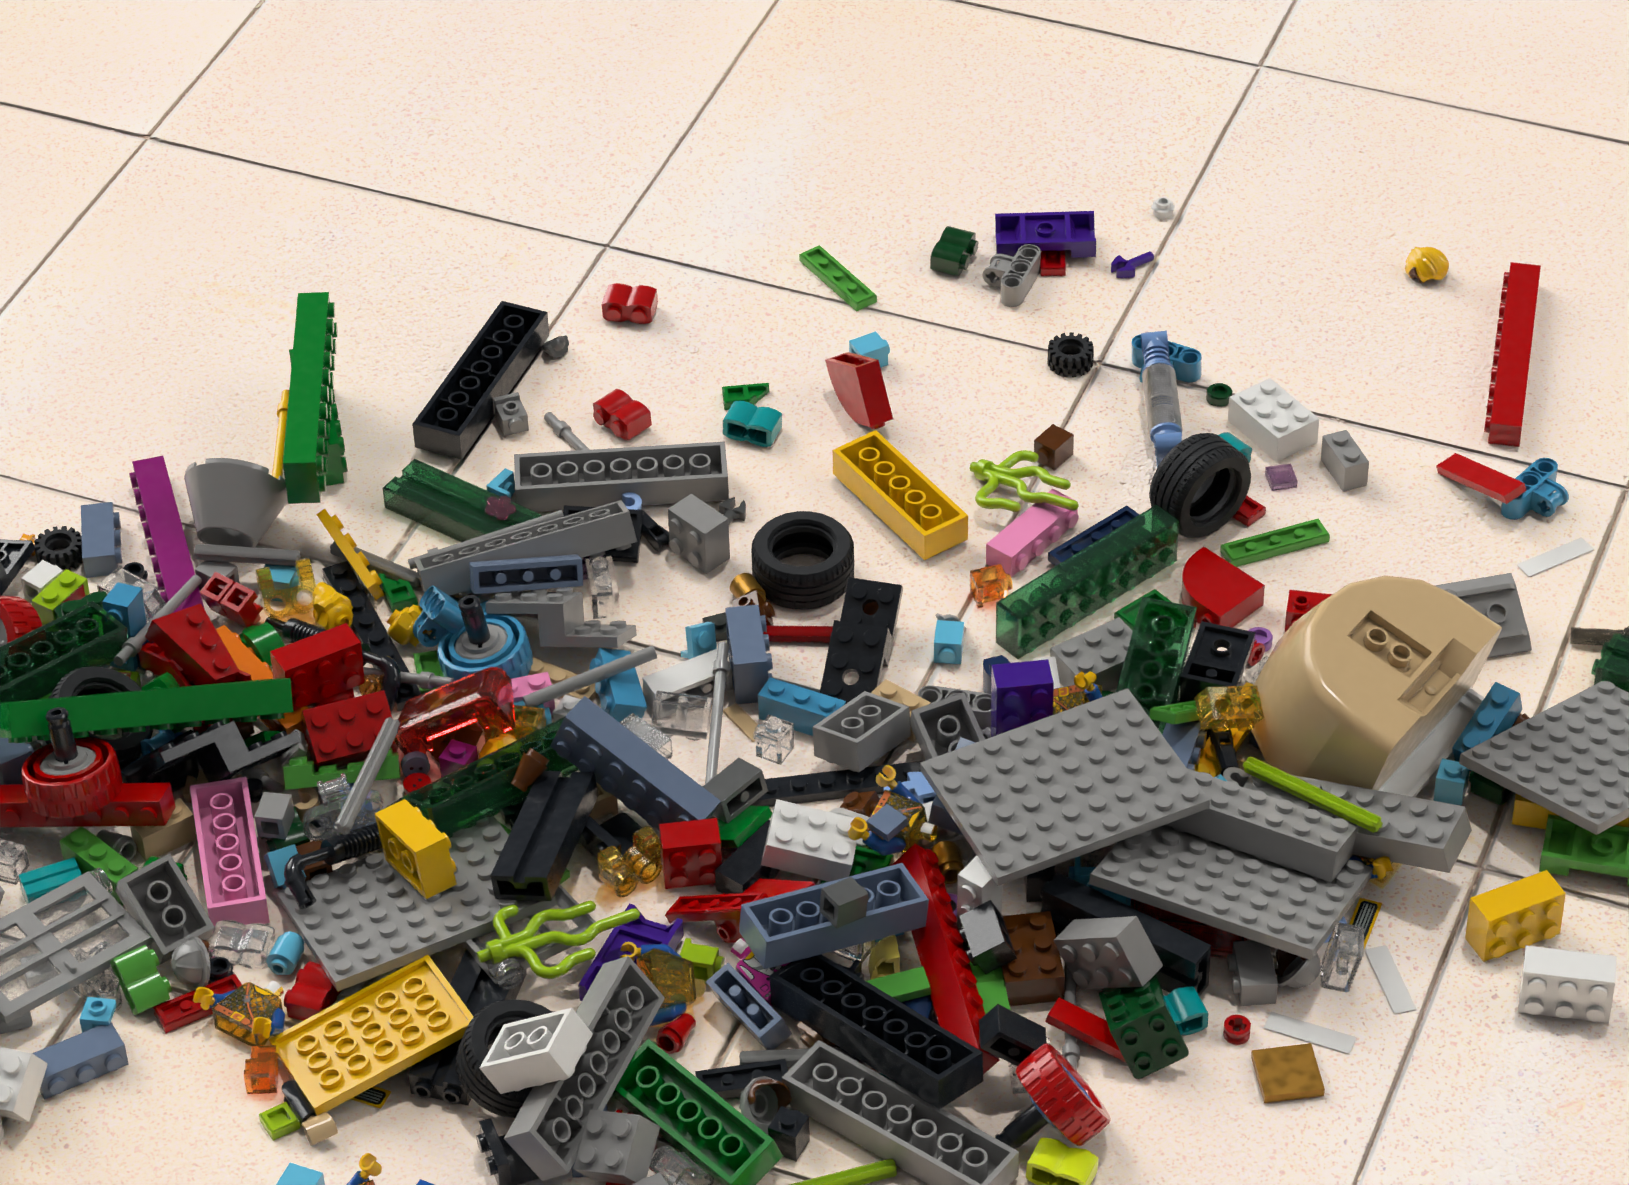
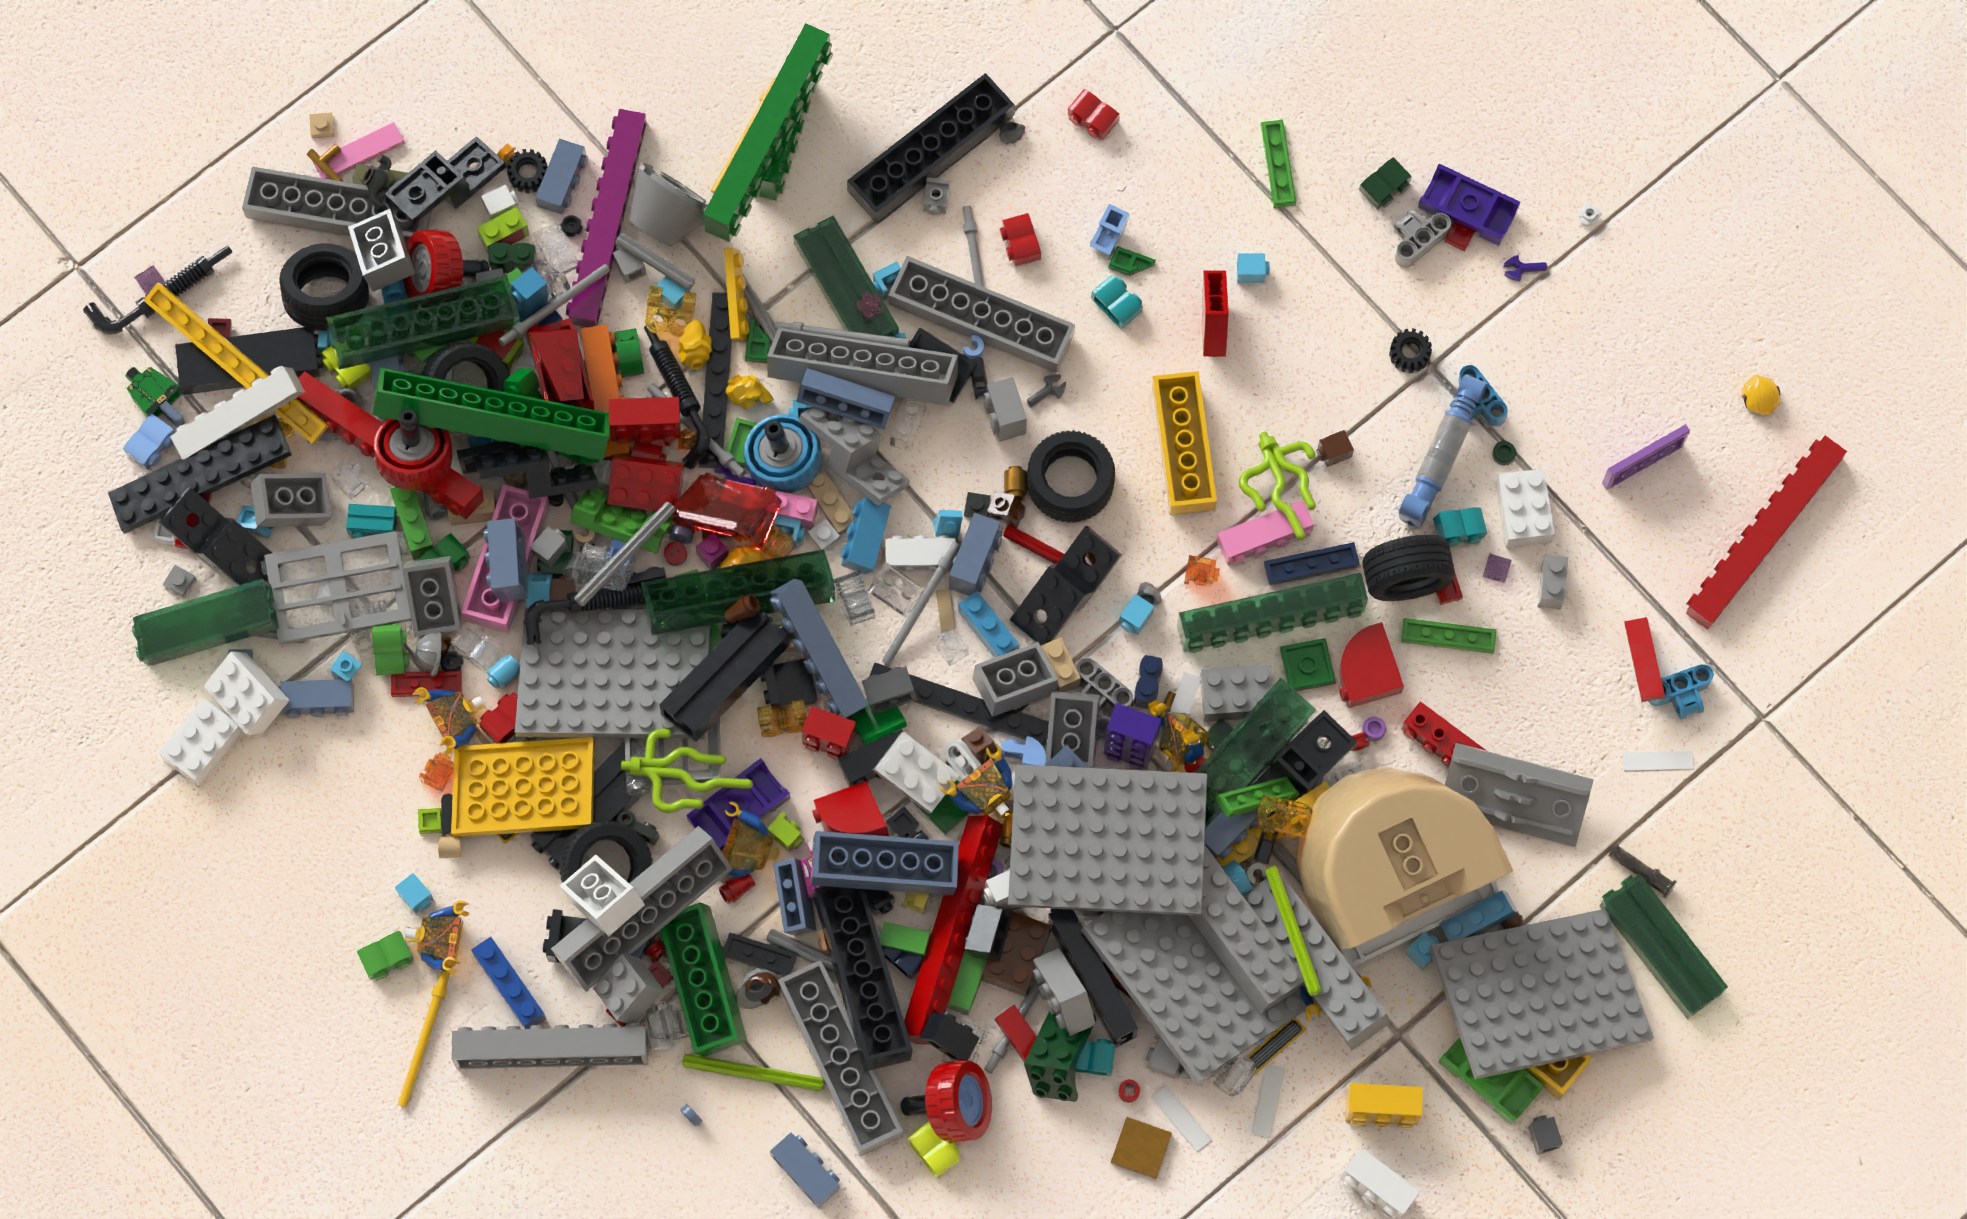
camera: 25 degrees right, 30 degrees up
red hips [199,571,264,627] -> none
yellow brick [374,799,457,899] -> none
dark azure piece [413,585,464,647] -> none
light grey piece [523,646,657,709] -> none
red tile [665,892,768,923] -> none
black brick [768,1106,810,1162] -> none
dark grey brick [819,877,869,929] -> none
sand blue tile [866,804,909,841] -> none
none -> sand blue brick [484,518,528,602]
none -> light blue brick [1089,203,1130,256]
none -> medium lavender tile [1602,424,1690,490]

